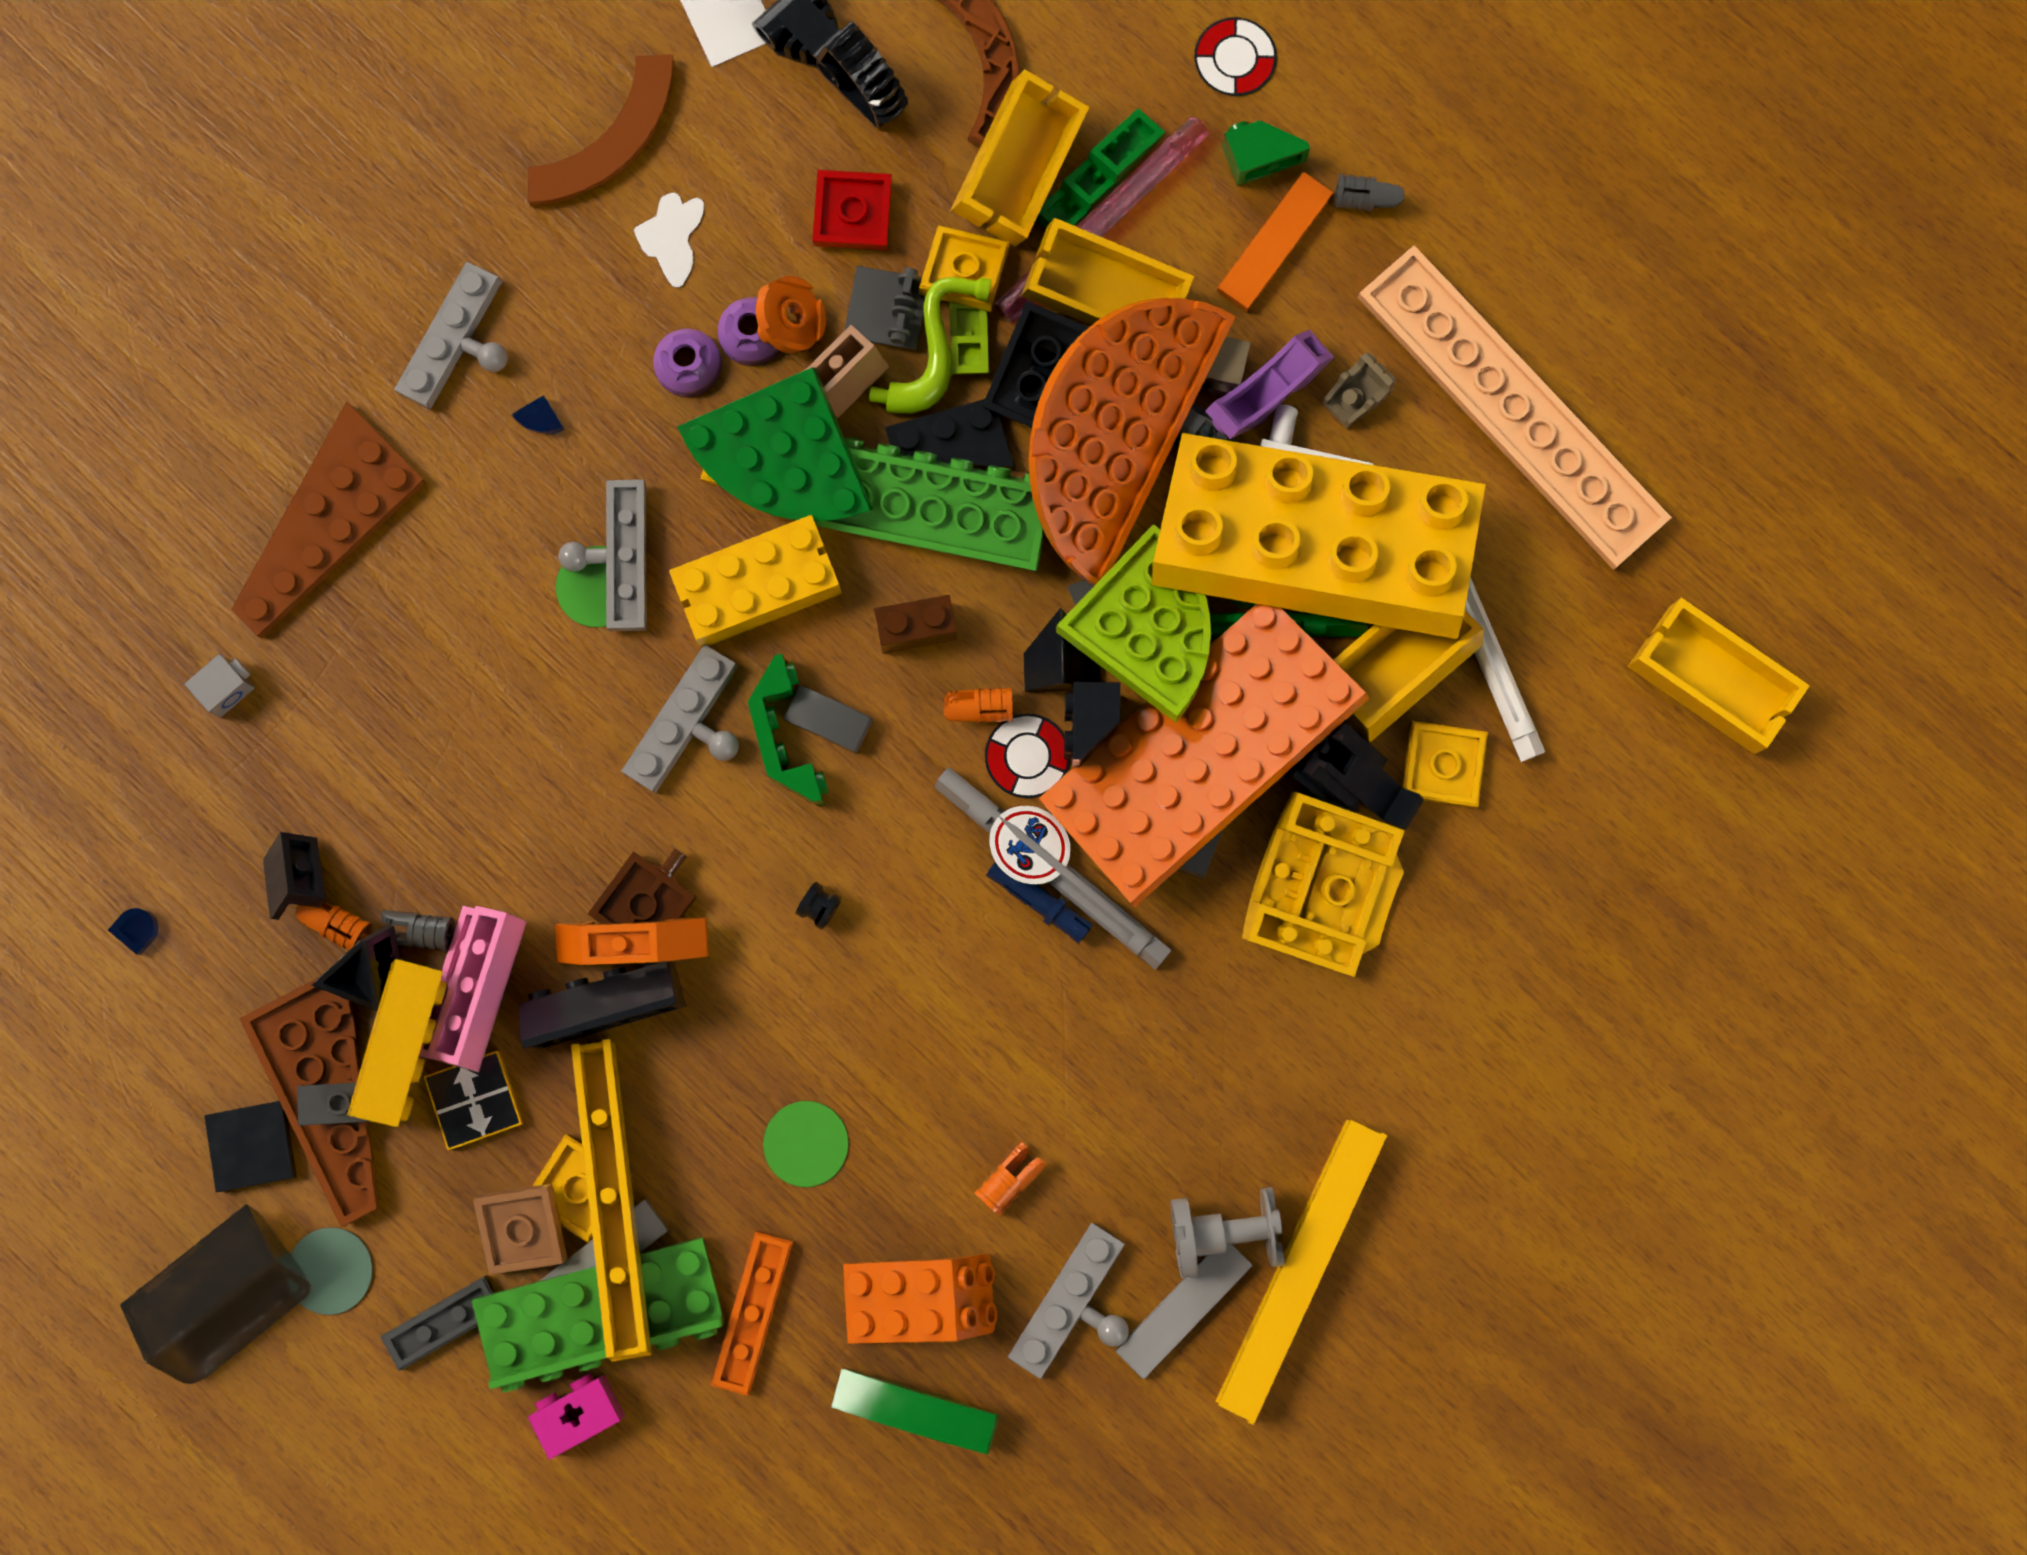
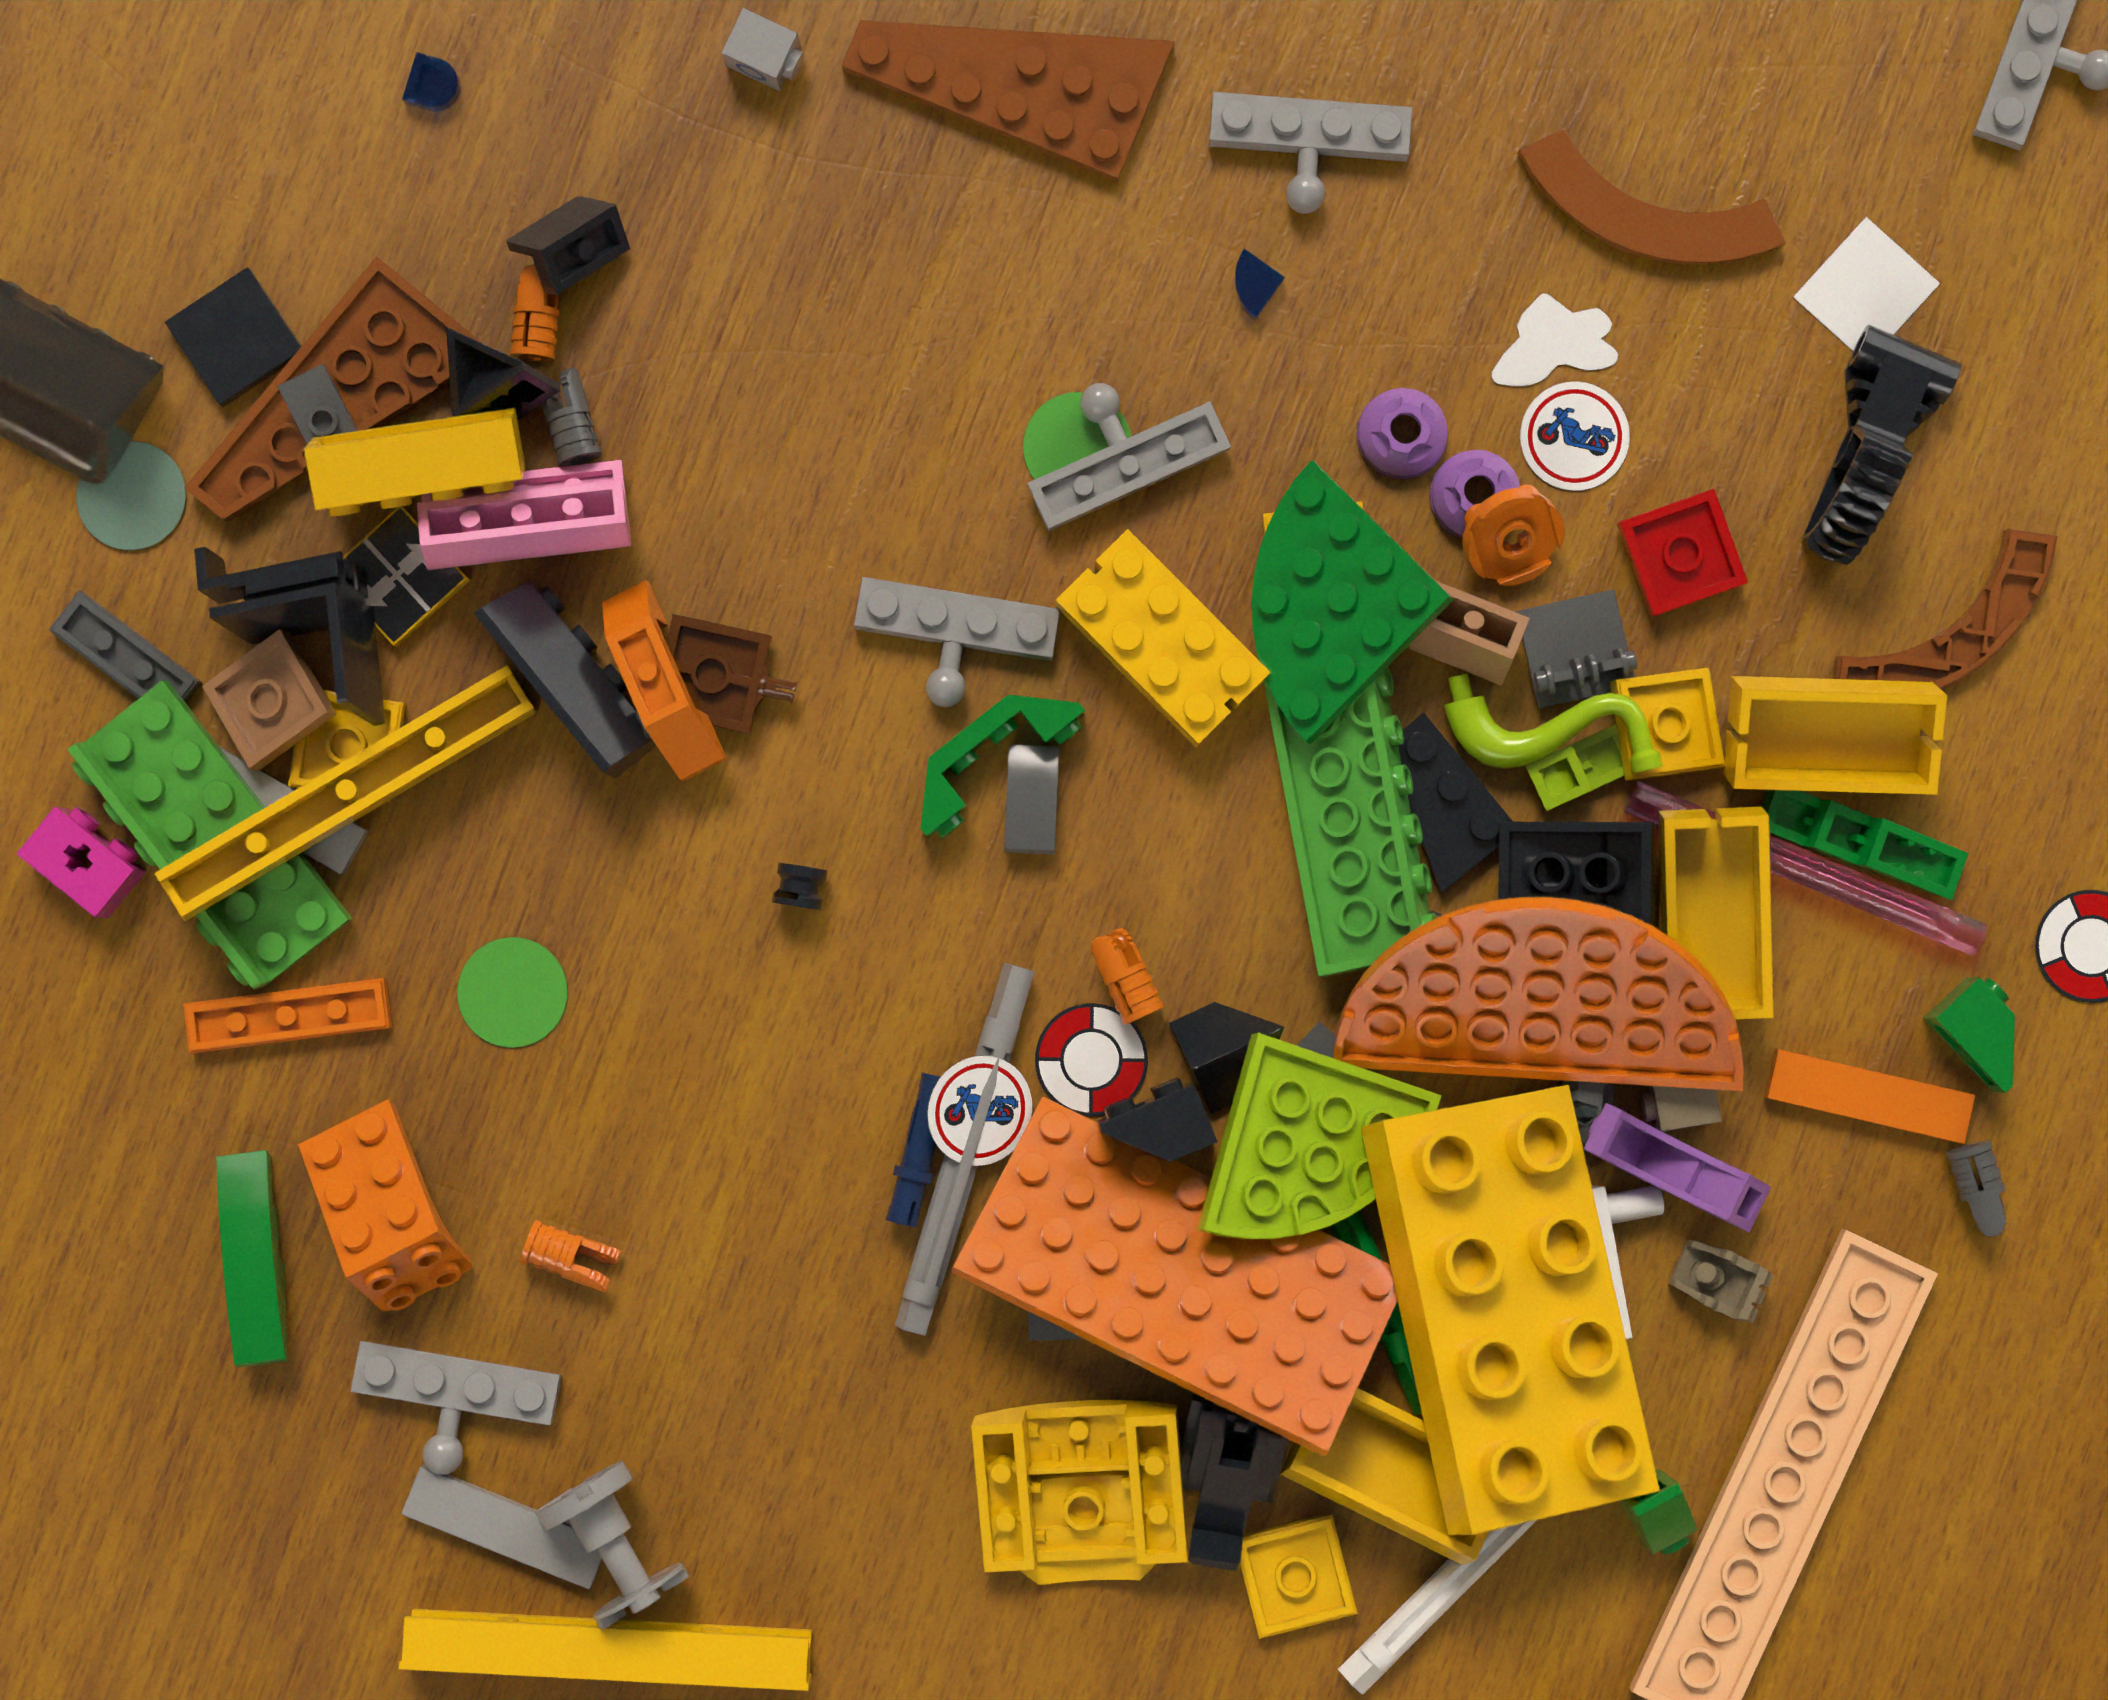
camera: 65 degrees right, 5 degrees up
reddish brown brick [874,595,957,654] -> none
none -> black piece [194,547,385,726]
none -> white sticker [1520,382,1630,491]
none -> green slope [1620,1469,1698,1555]

